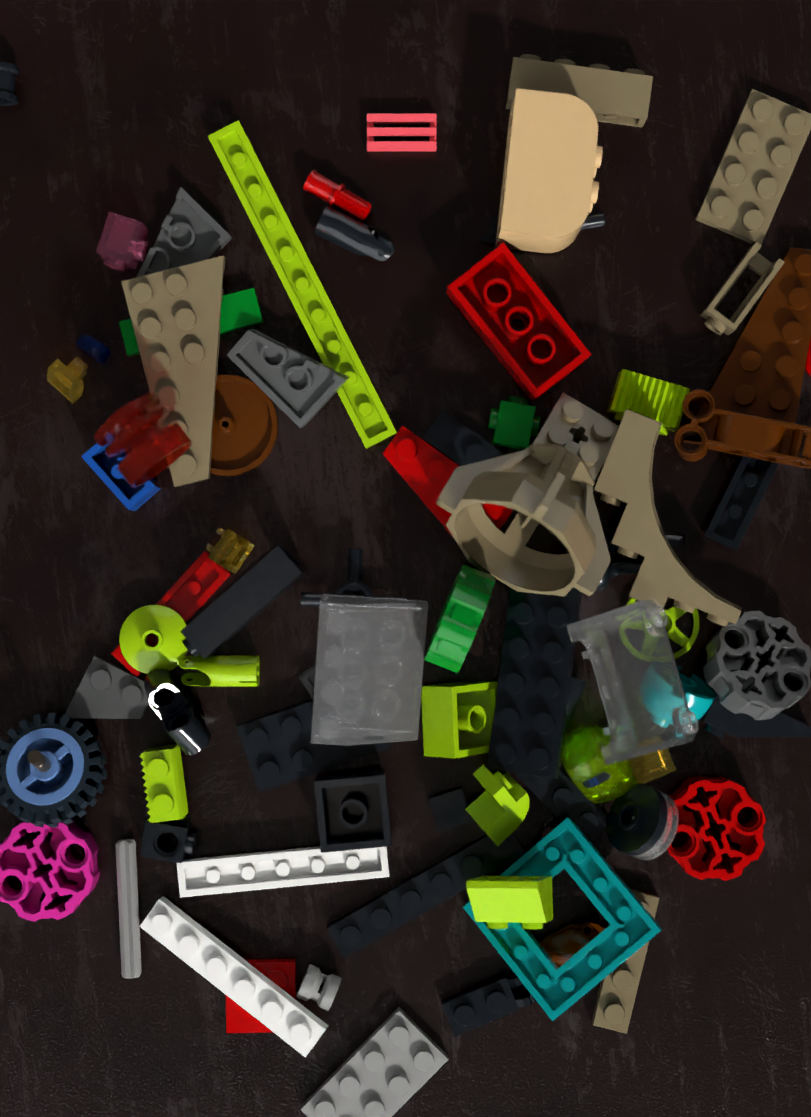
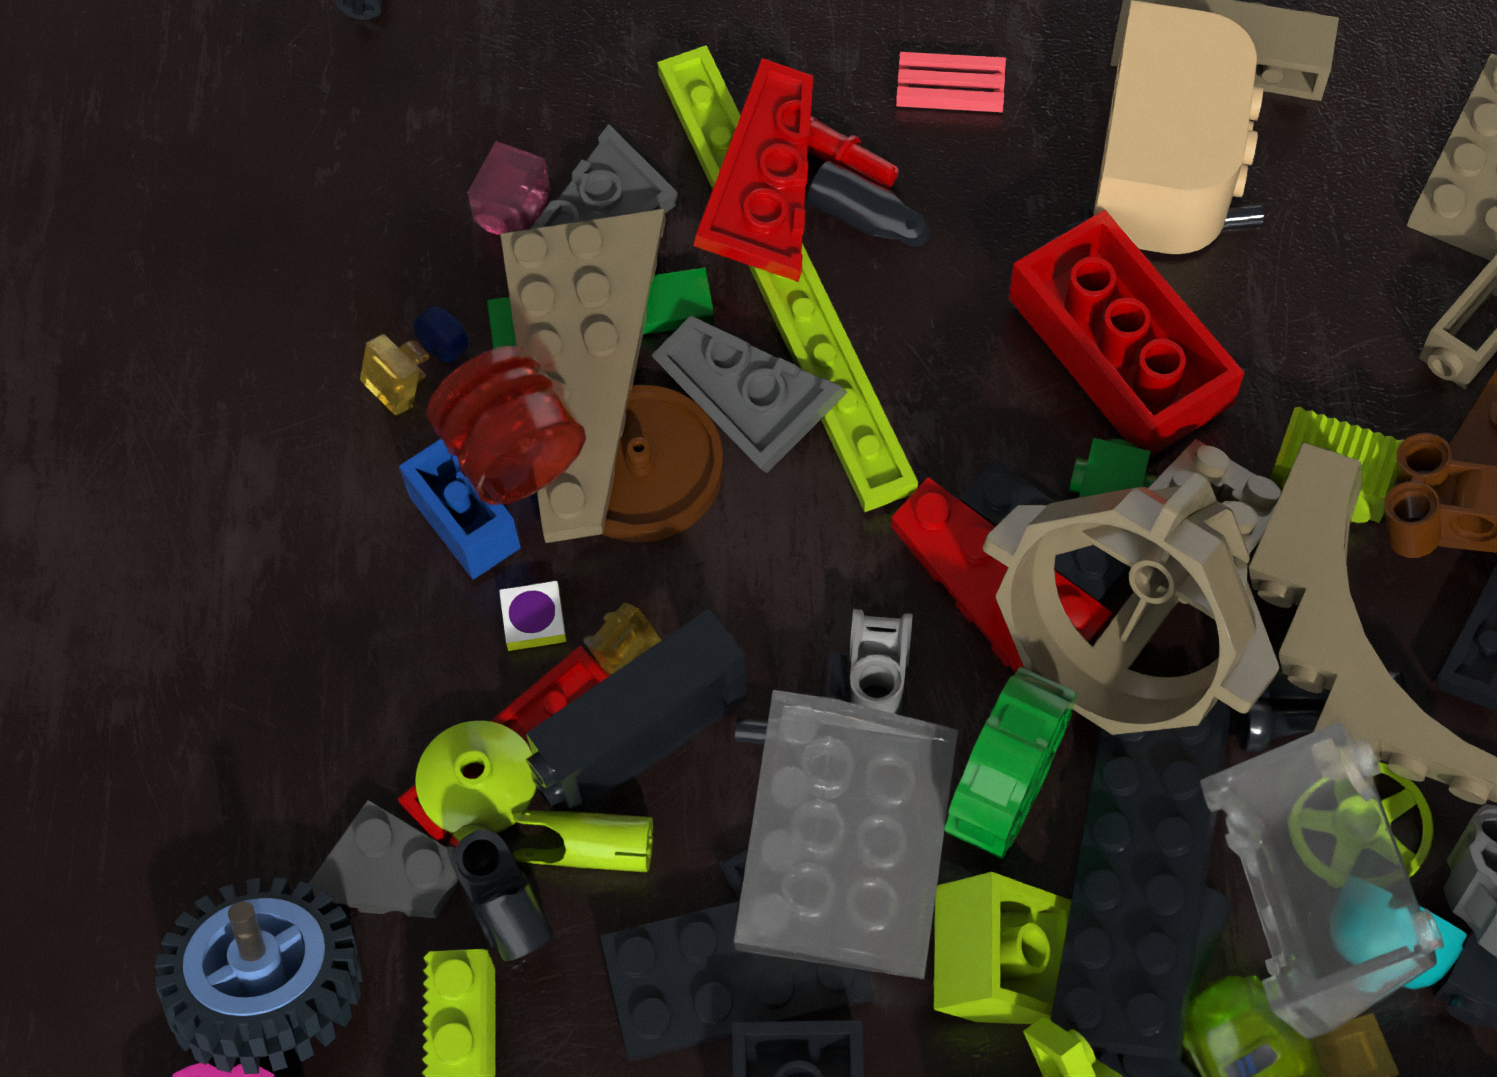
camera: 10 degrees right, 25 degrees down
none -> tile [499,581,567,651]
none -> red wing [693,58,813,282]
none -> light grey piece [849,609,913,729]

